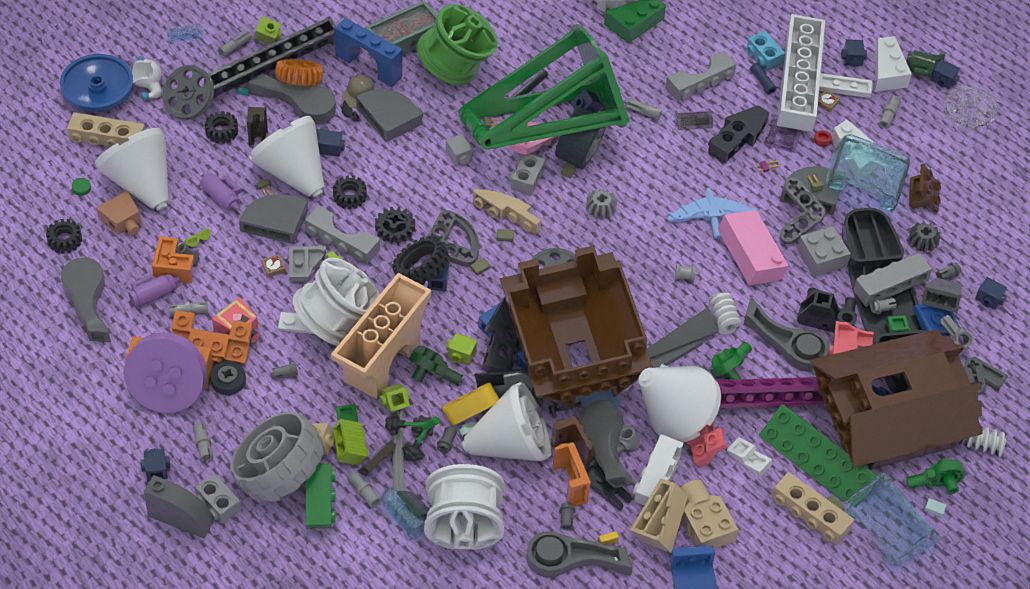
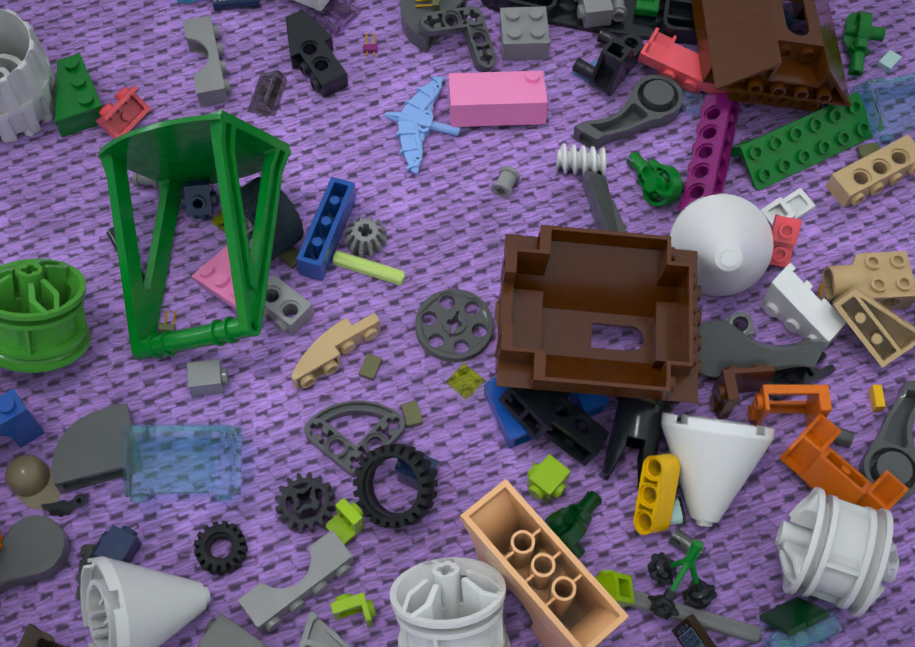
camera: 70 degrees left, 10 degrees up
none -> coral bracket [96,85,151,139]
none -> clear light blue windscreen [122,424,242,502]
none -> blue brick [296,177,357,281]
none -> lime bracket [325,498,364,545]
none -> yellowish green axle [333,251,405,285]
none -> orange bracket [779,413,909,511]

